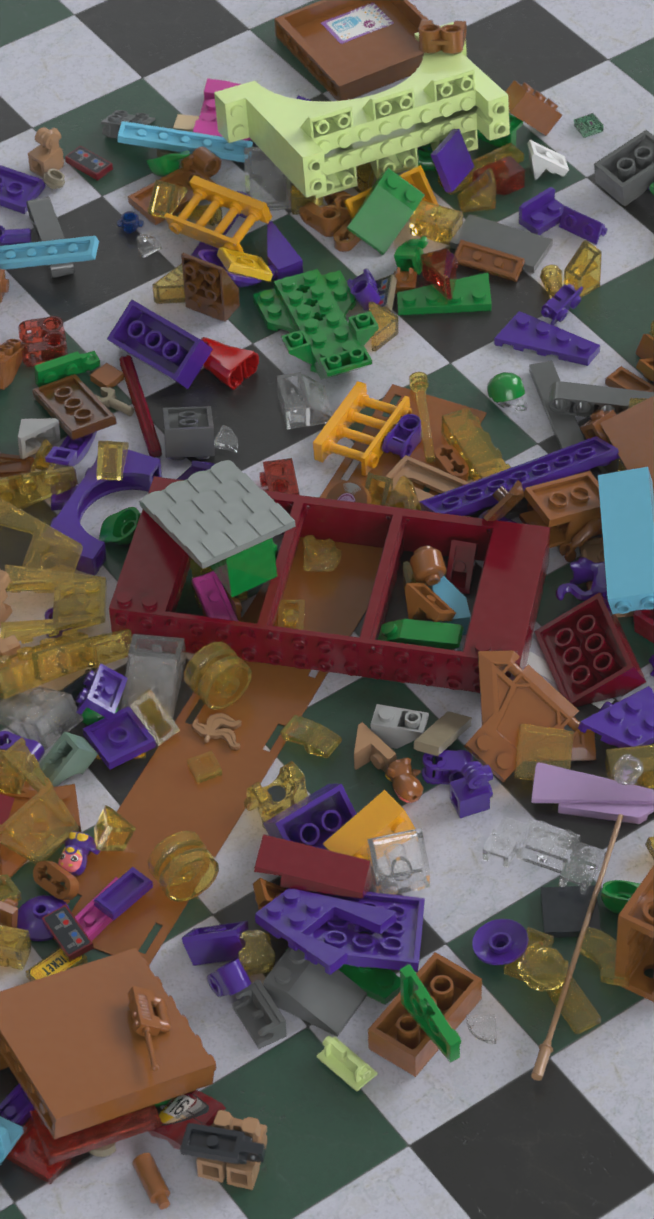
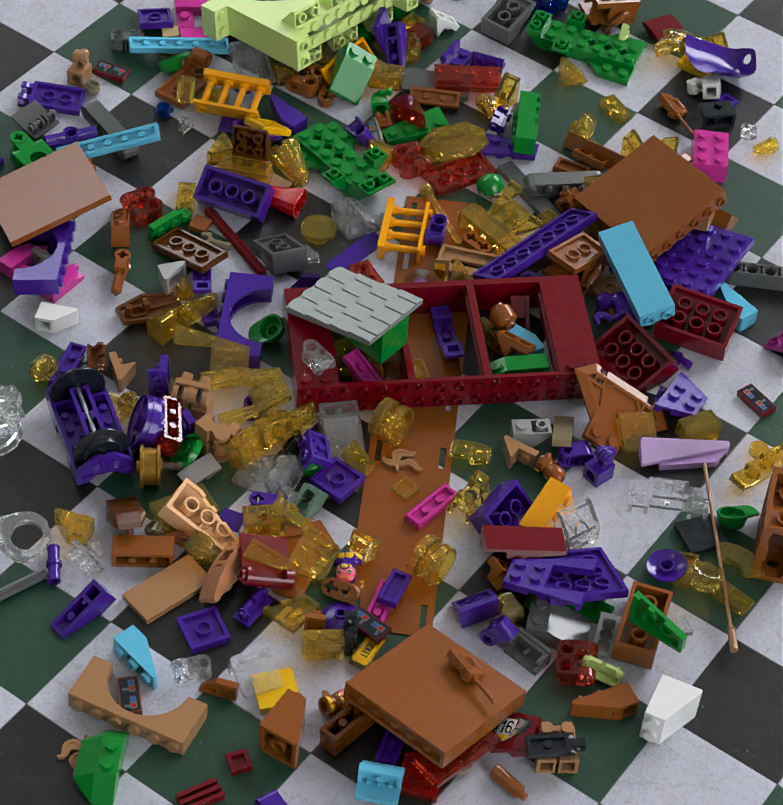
camera: 25 degrees left, 0 degrees up
clear yellow slope [97,441,129,480] -> none
clear yellow hair [303,535,342,572] -> none
reddish brown piece [482,480,524,521] -> none
clear piece [612,754,644,785] -> none
none -> dark purple tile [137,8,173,30]
none -> clear yellow plate [176,182,196,213]
none -> clear yellow brick [217,153,273,185]
none -> clear yellow cone [267,137,311,188]
none -> clear yellow tile [301,214,336,243]
none -> clear piece [301,339,336,376]
none -> dark purple sticker [325,231,379,270]
none -> black hinge [343,610,359,656]
none -> dark purple slope [383,22,407,74]
none -> clear red piece [392,141,435,180]
none -> dark pink tile [404,484,460,530]
none -> clear yellow wedge [417,121,488,162]
none -> clear red piece [420,150,498,197]
none -> dark purple slope [430,305,465,359]
none -> clear red piece [434,64,502,94]
none -> clear yellow wing [485,179,559,238]
none -> green wedge [510,90,541,155]
none -> clear red piece [555,639,599,686]
none -> dark orange slope [569,682,640,720]
none -> light grey slope [591,612,622,658]
none -> white slope [639,674,703,744]

